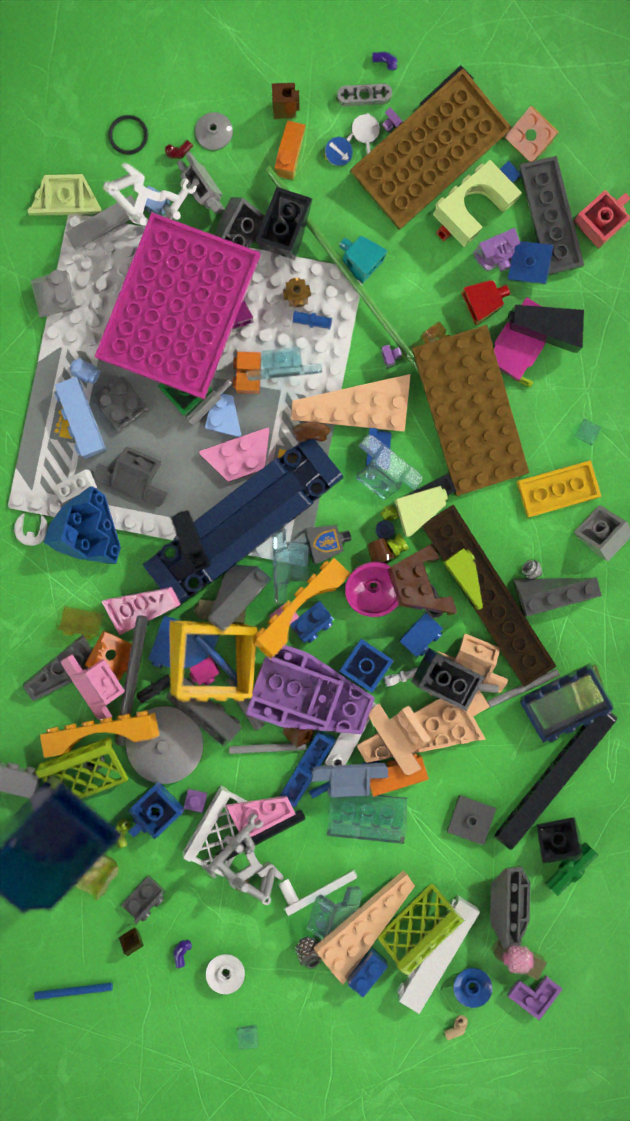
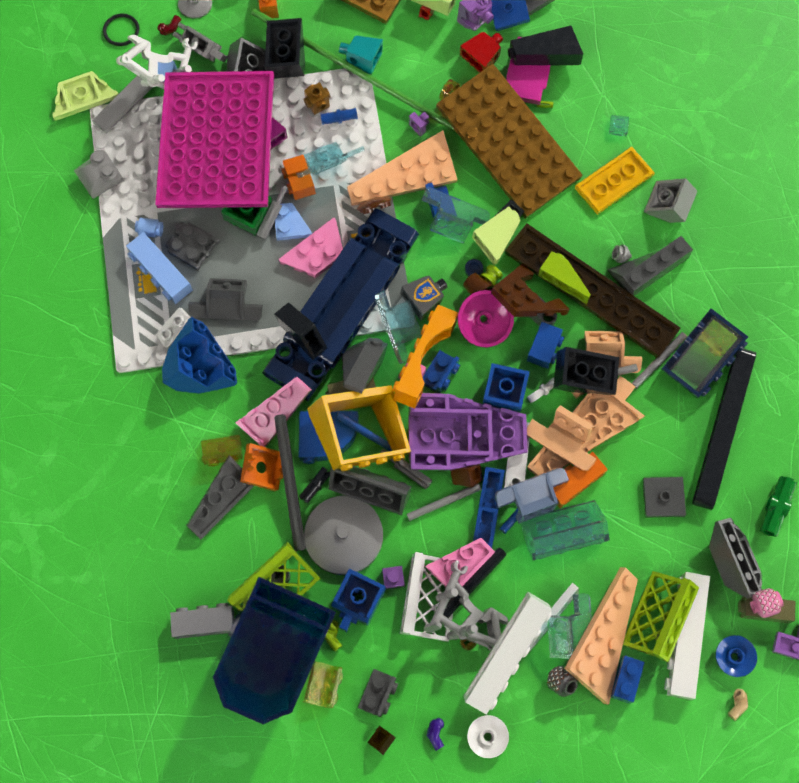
camera: 15 degrees left, 15 degrees down
white head [14,513,48,546] -> none
light orange arch [40,710,160,758] -> none
bright pink plate [61,655,125,720] -> none
dark pink brick [189,657,221,686] -> none
lime plate [380,505,398,521] -> none
black slope [536,817,583,863] -> none
none -> white brick [463,592,552,715]

